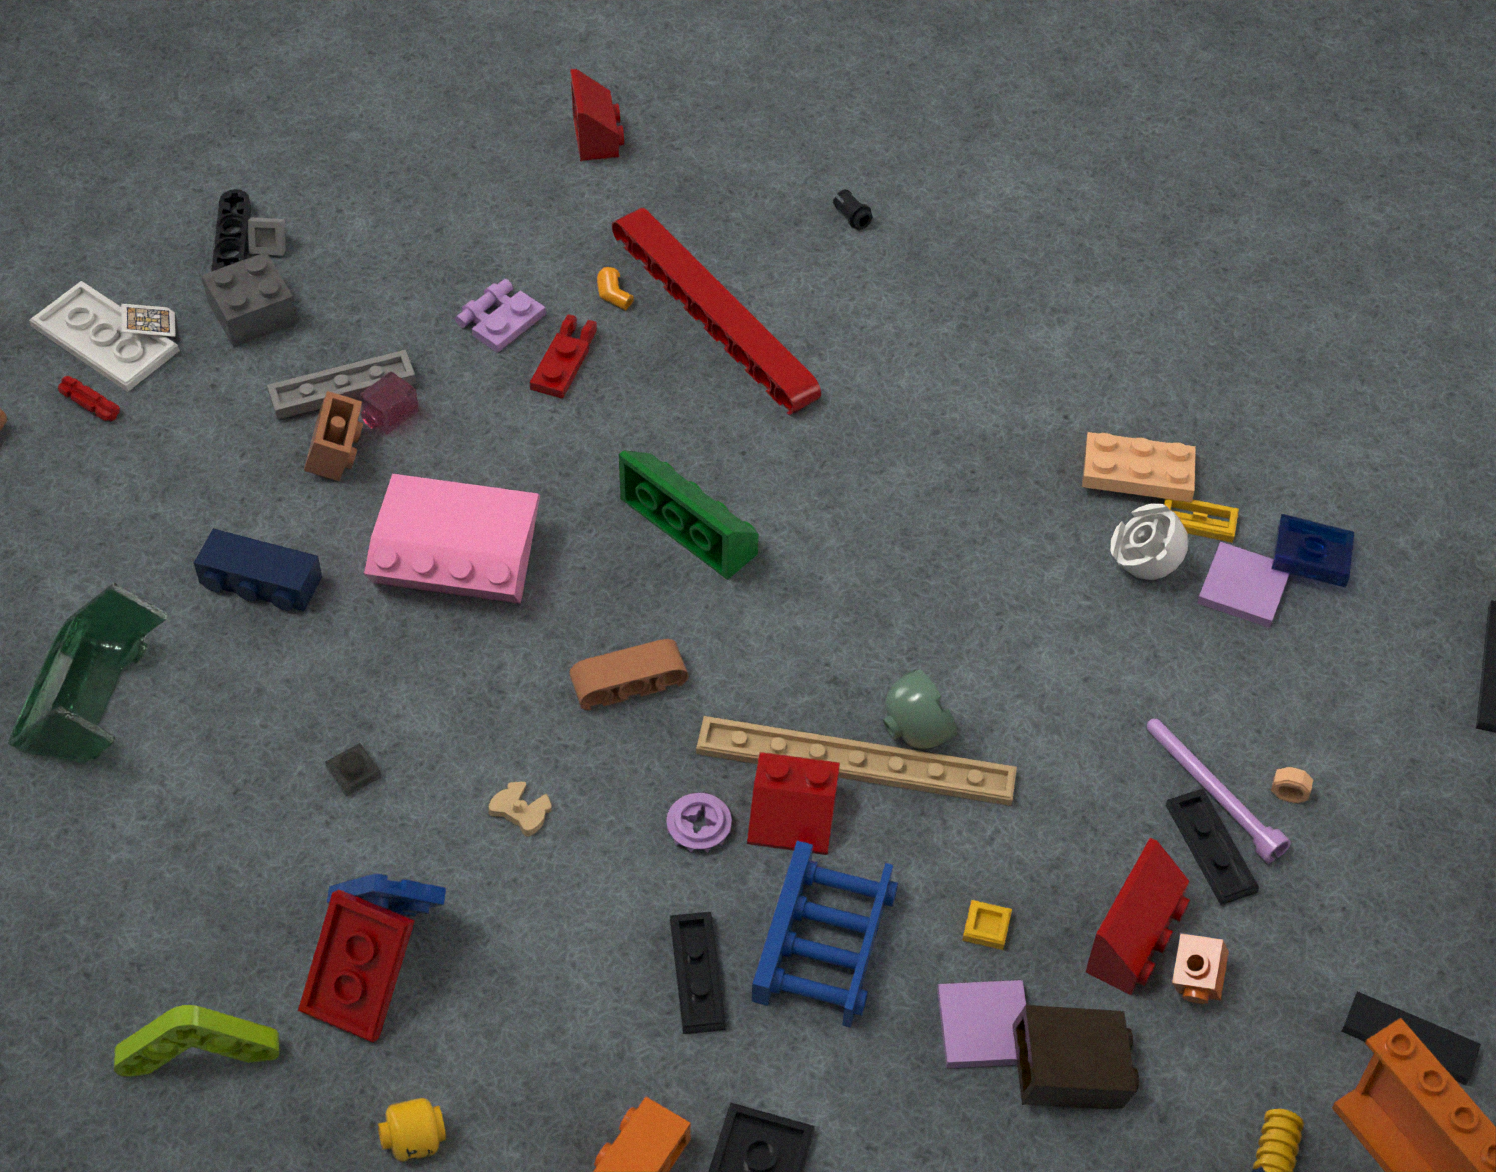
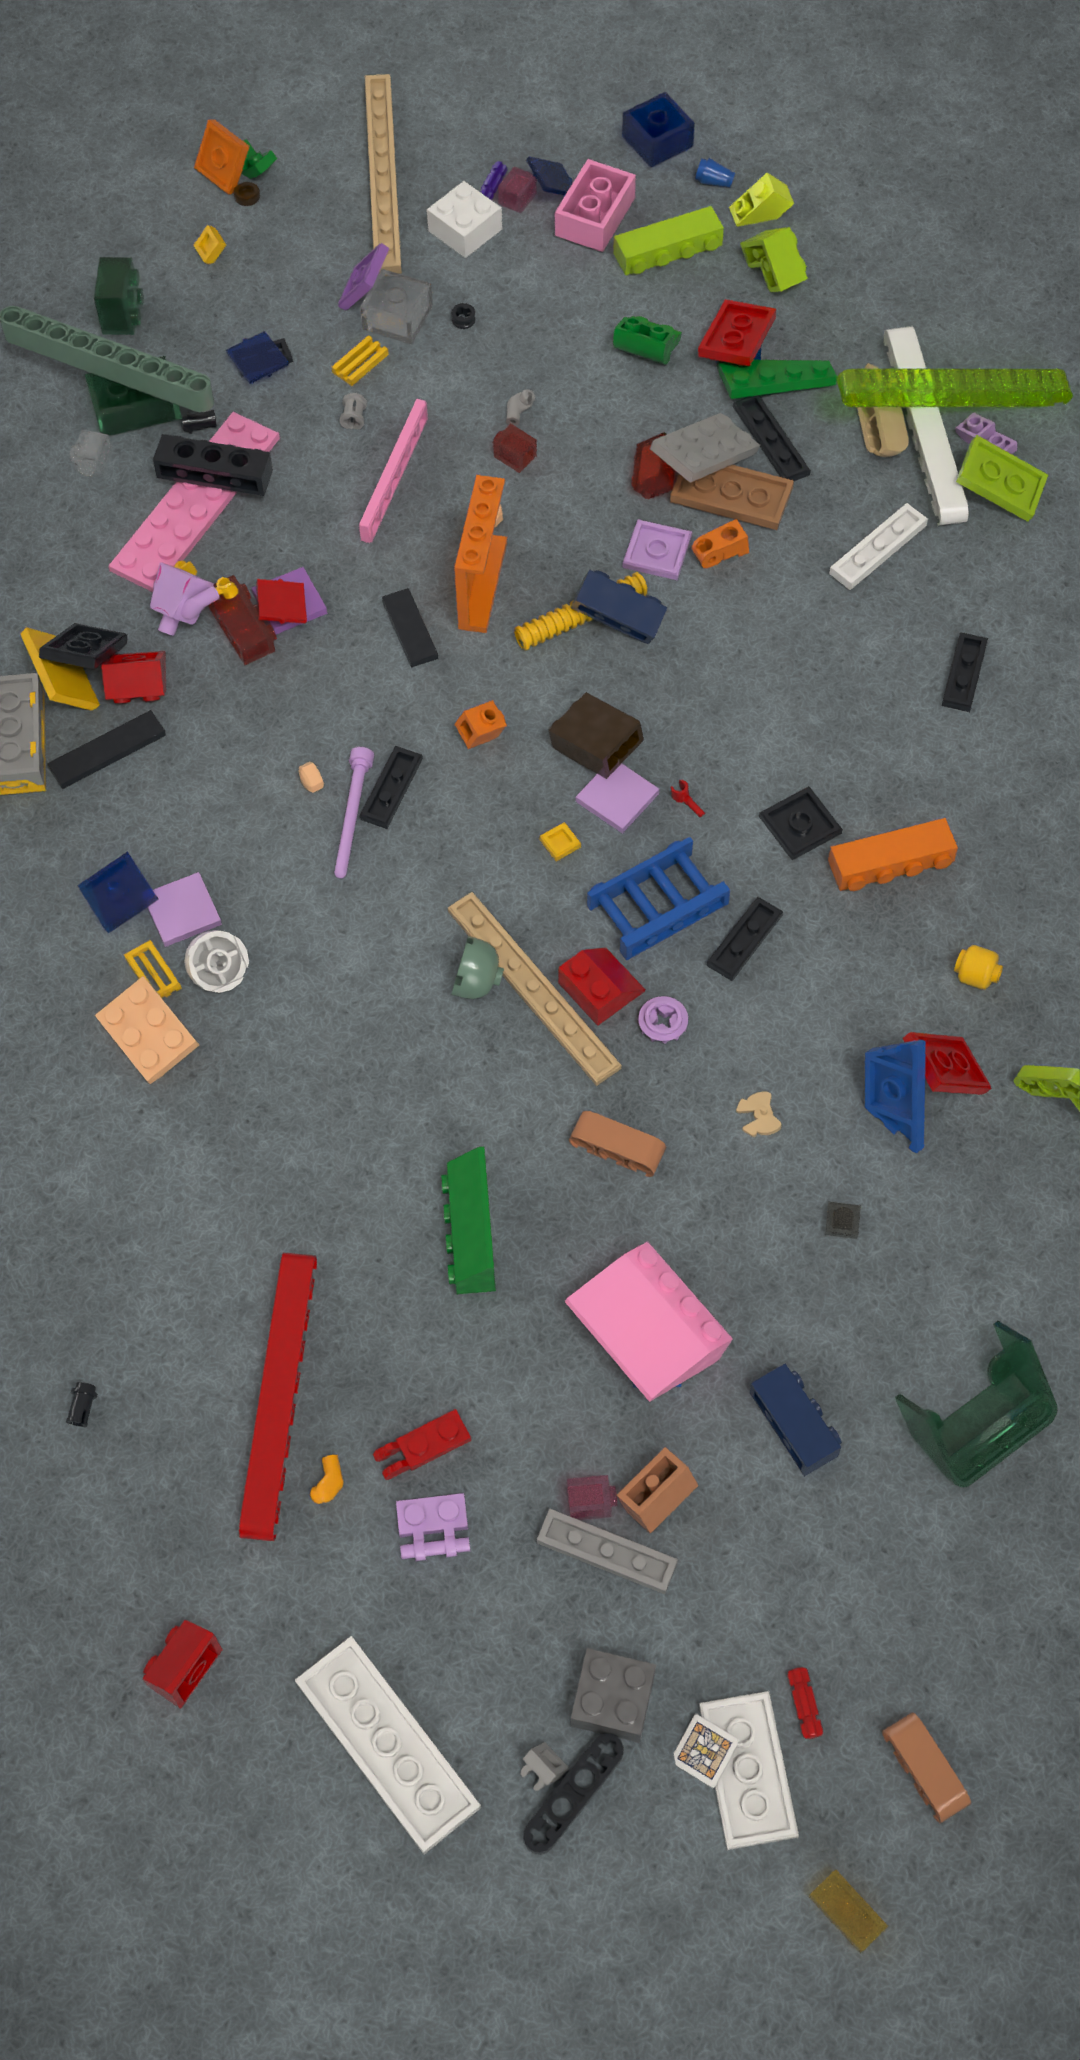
camera: 135 degrees left, 10 degrees up
red slope [1086,837,1191,995] -> none
none -> white plate [295,1636,481,1854]
none -> red hand [671,780,705,818]

